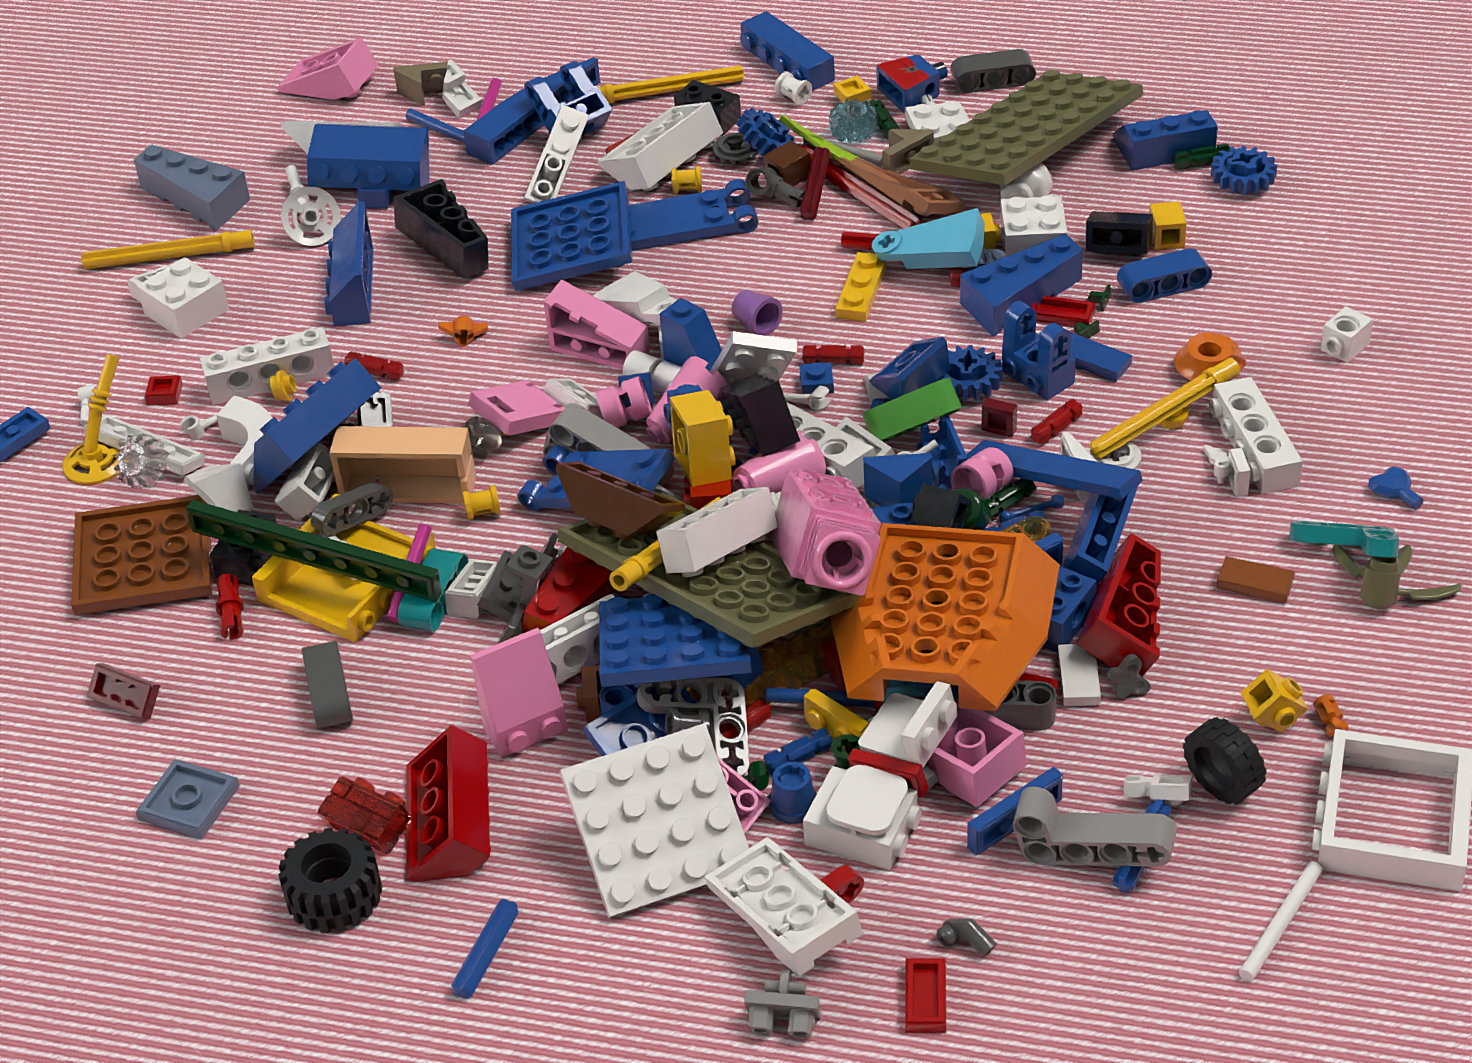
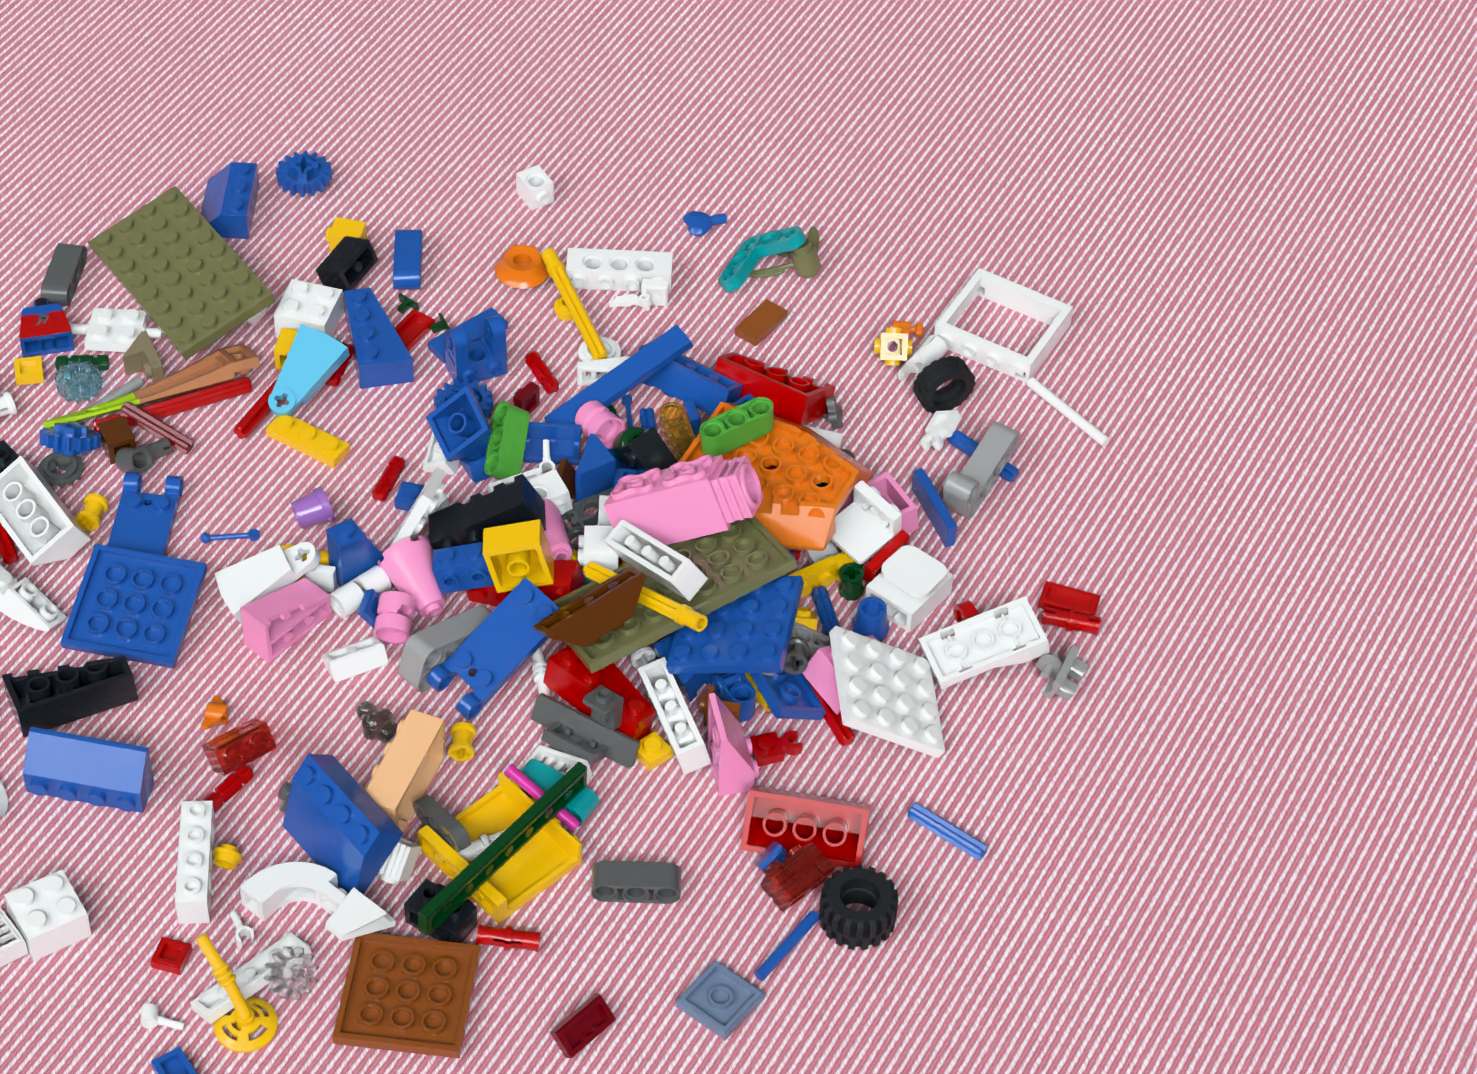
camera: 80 degrees left, 5 degrees up
bright pink container [468,380,565,436] -> none
dark grey arm [936,918,997,957] -> none
dark green axle [1173,143,1230,169] -> none
none -> blue hinge [200,529,260,544]
none -> clear red brick [202,718,277,776]
none -> bright green beam [700,397,774,457]
none -> red plate [750,731,803,767]
none -> blue slope [754,841,789,877]
none -> blue bar [754,911,820,981]
none -> yellow plate [795,607,817,631]
none -> white piece [898,335,947,380]
none -> red pin [1041,606,1101,635]

